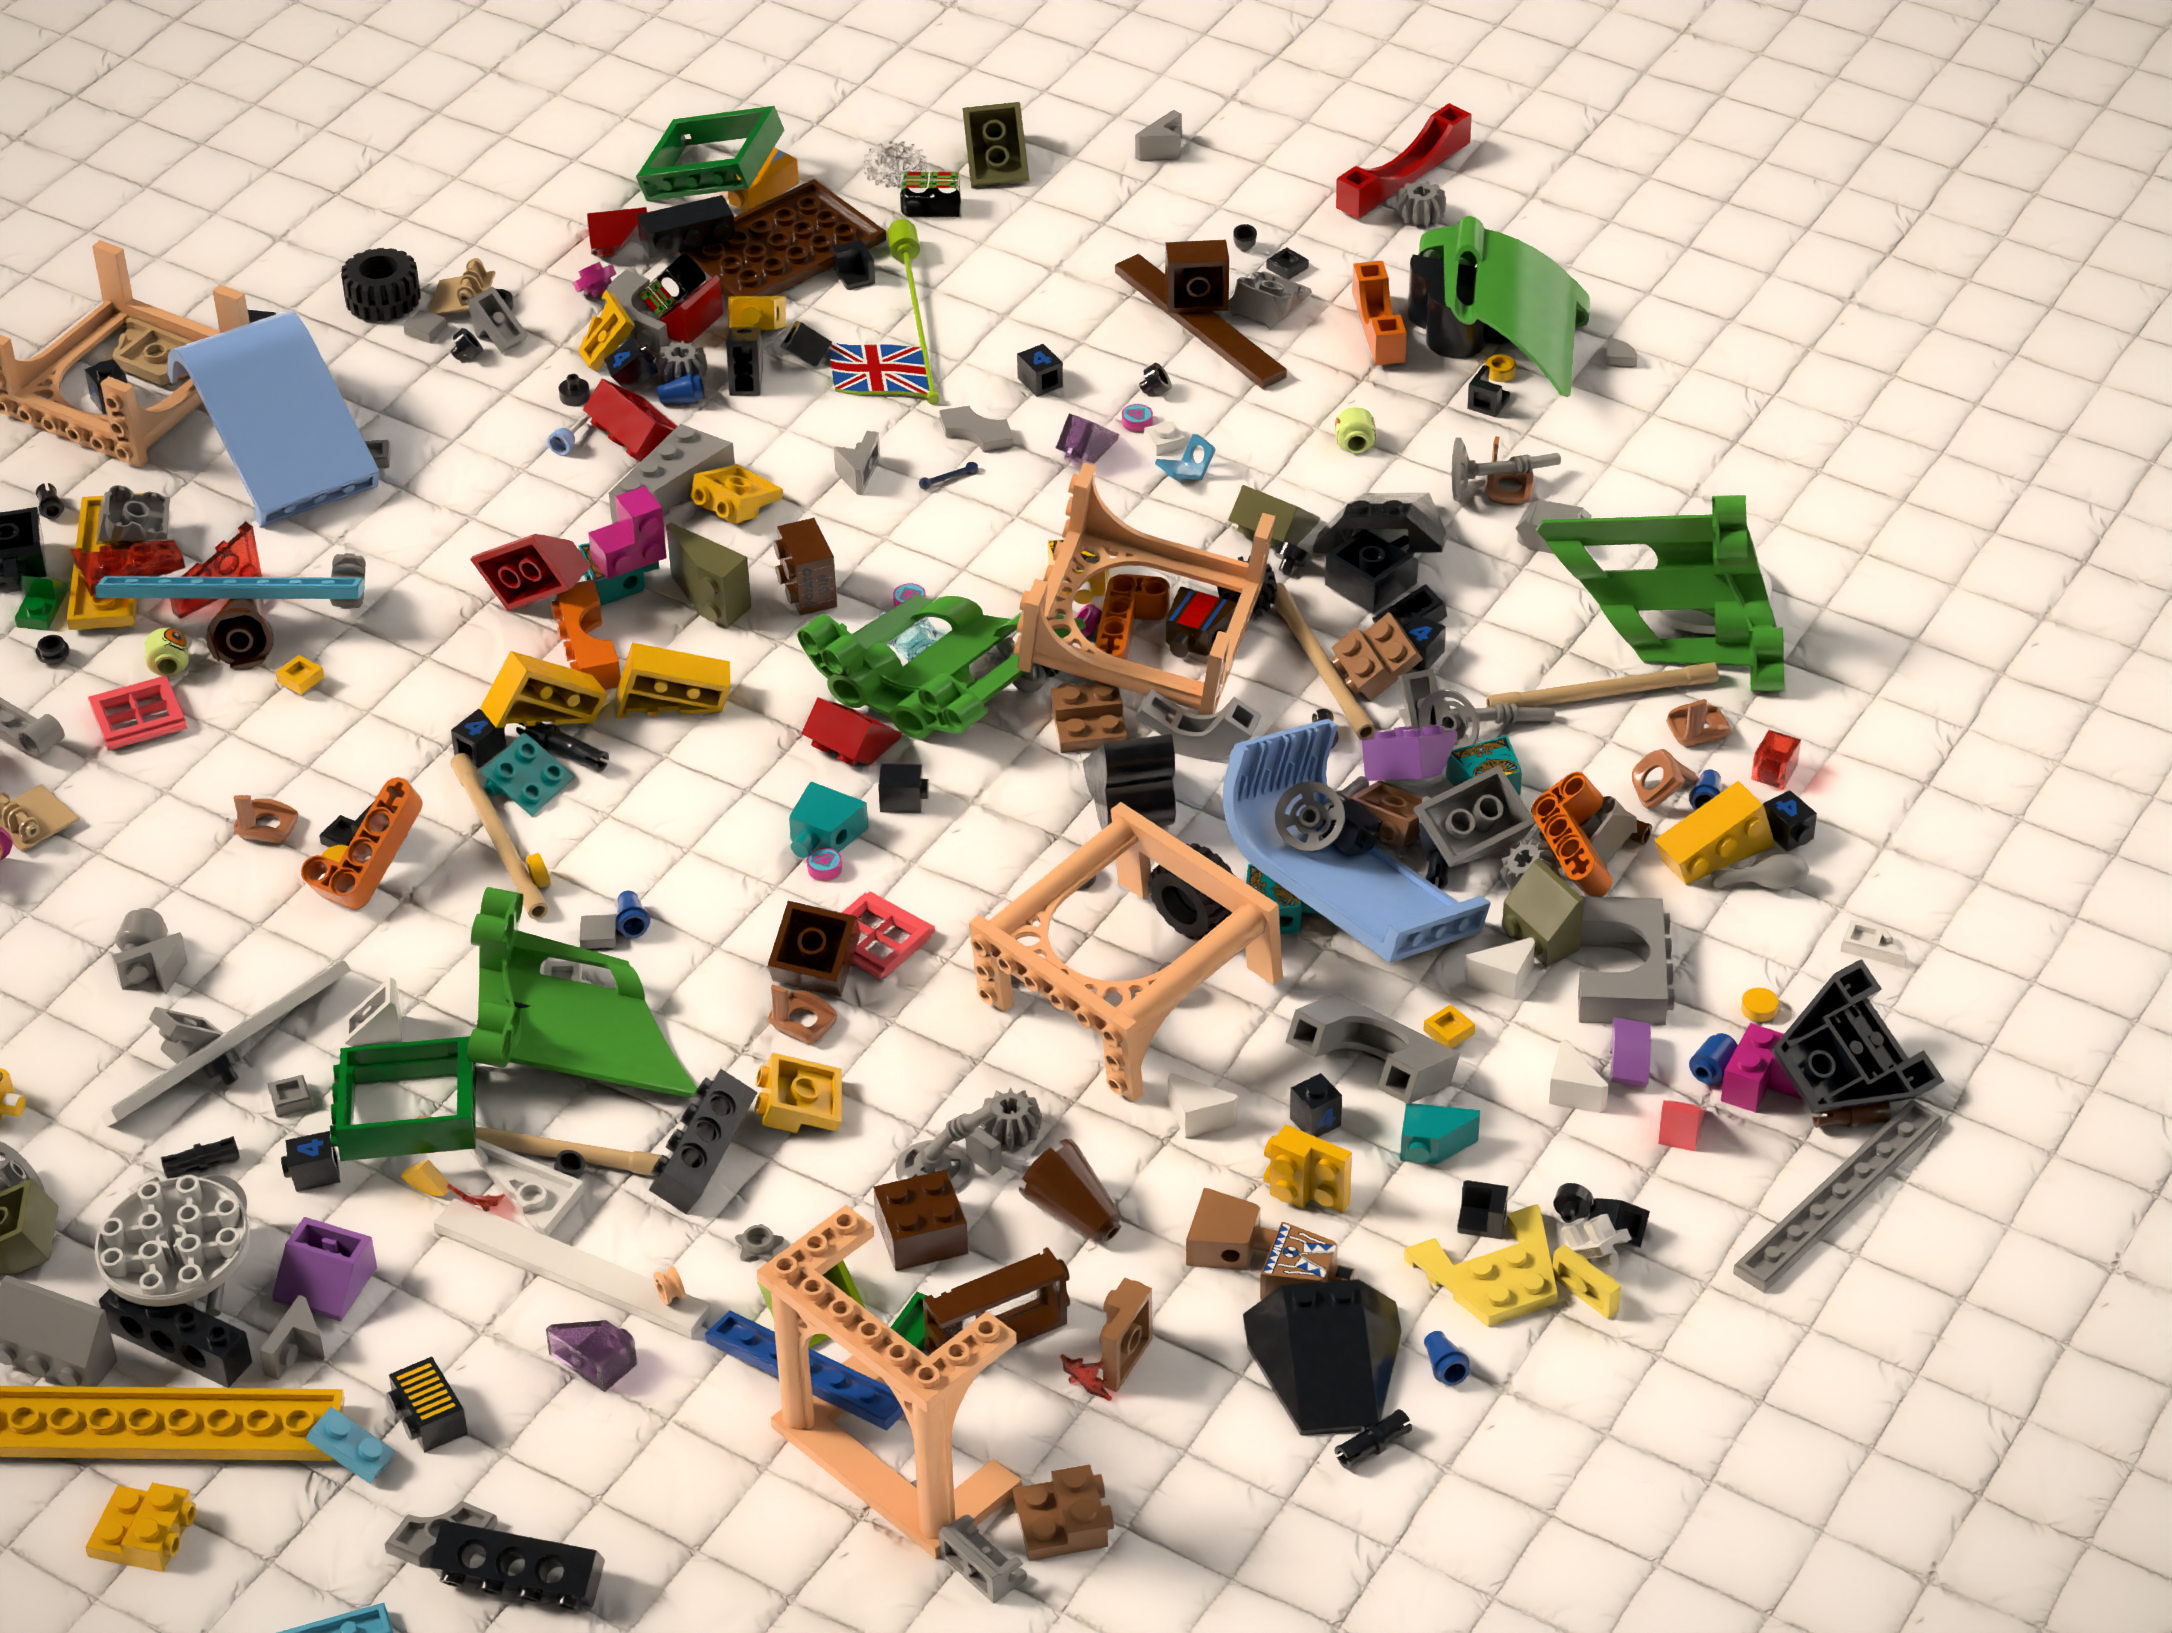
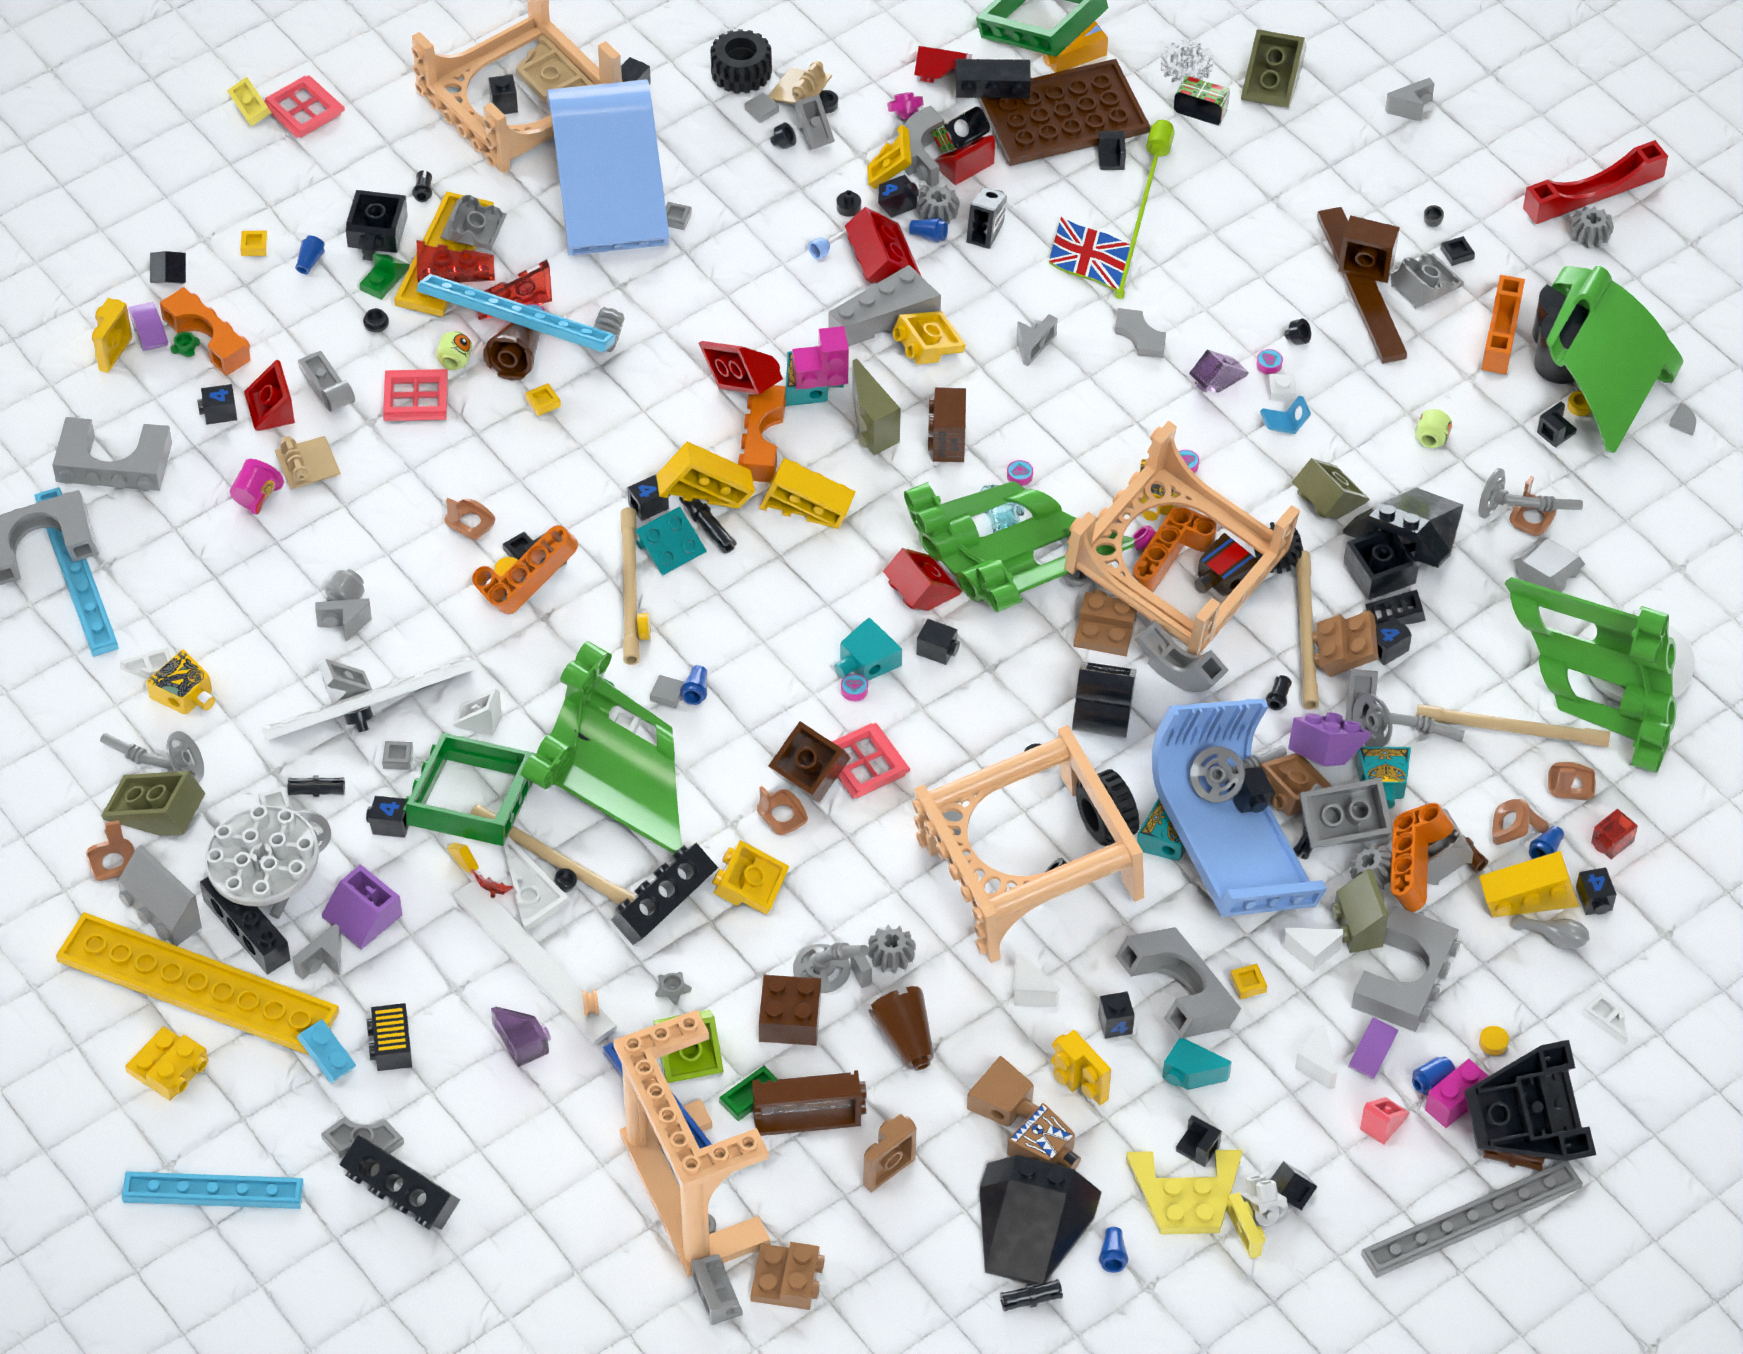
camera: 20 degrees right, 10 degrees up
yellow torso [728,296,786,330] -> none
black panel [780,321,832,367] -> none
dark blue hinge [919,462,978,490] -> none
black brick [1017,344,1063,397] -> none
clear red piece [1060,1354,1112,1401] -> none
black tile [1274,541,1309,575] -> none
black tile [1553,1183,1594,1223] -> none

